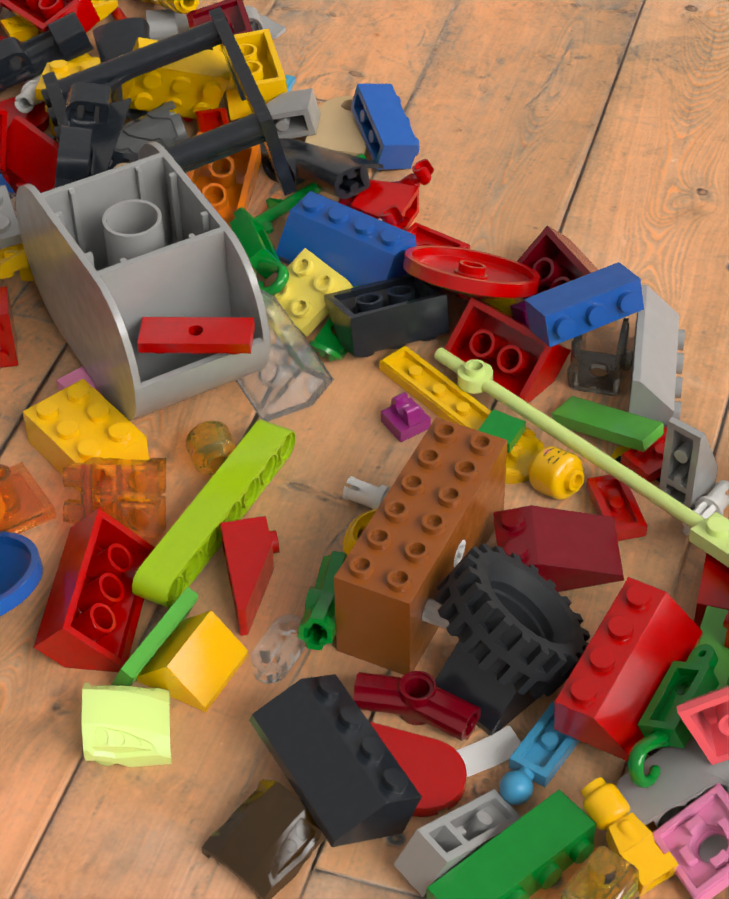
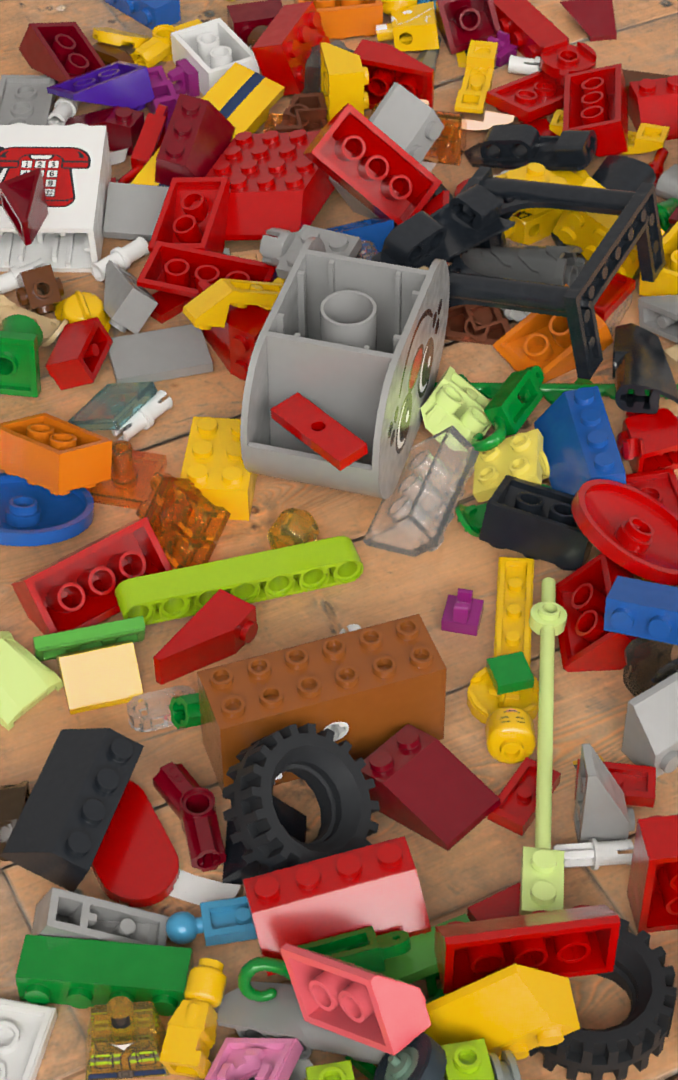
camera: 45 degrees right, 0 degrees up
bright green tile [551,396,664,452] -> none

